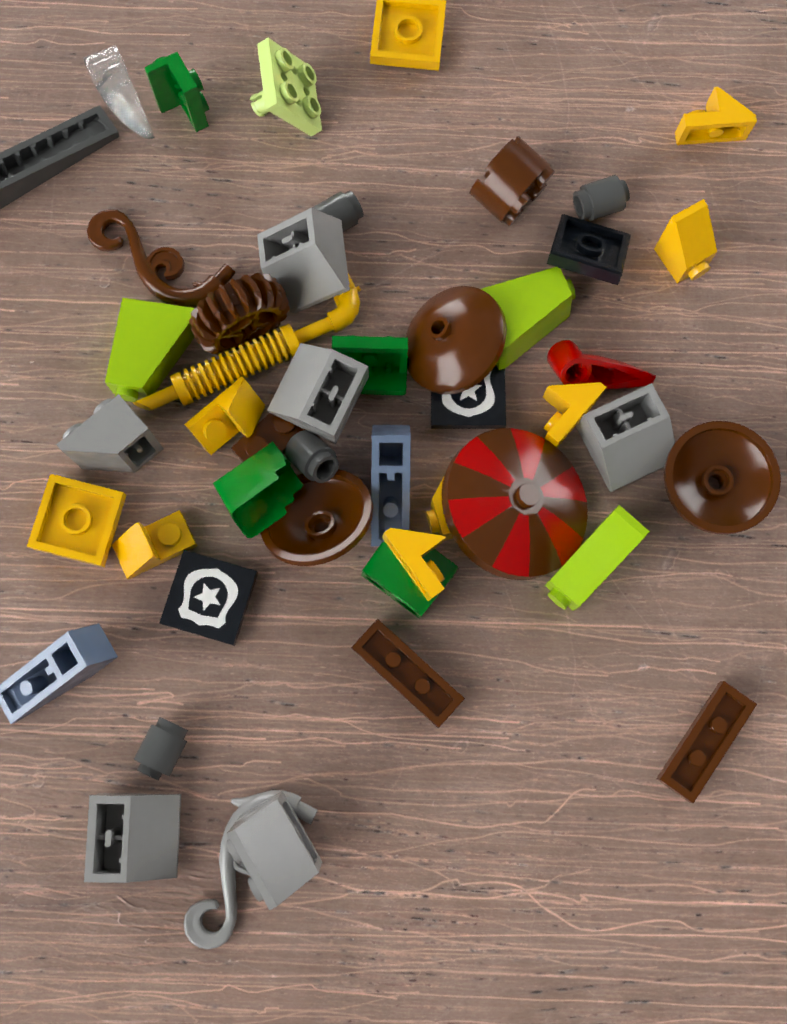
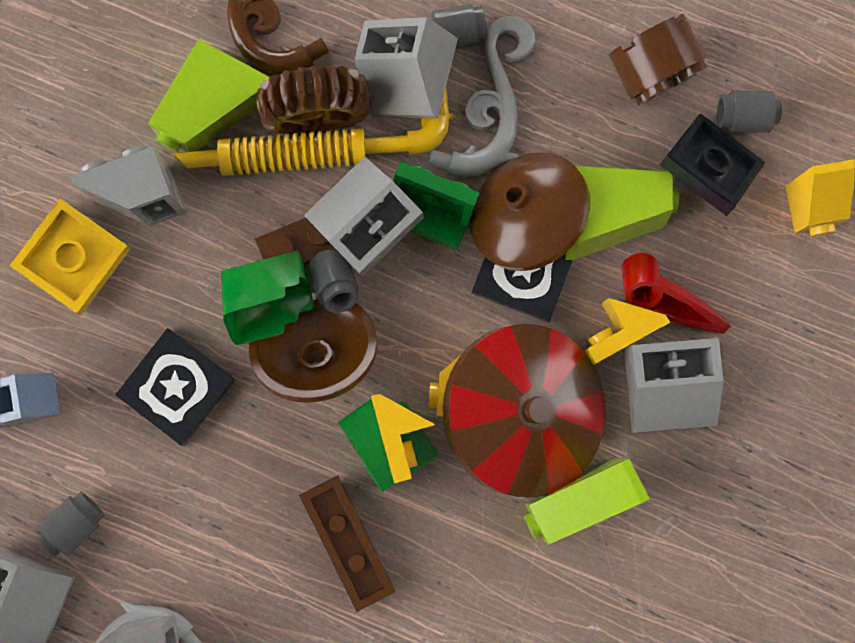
camera: 20 degrees right, 5 degrees up
yellow slope [112,510,198,580] -> none
yellow slope [184,376,265,455] -> none
sand blue slope [371,425,411,546] -> none
reddish brown dish [664,421,781,535] -> none
none -> light grey plant [429,16,536,177]

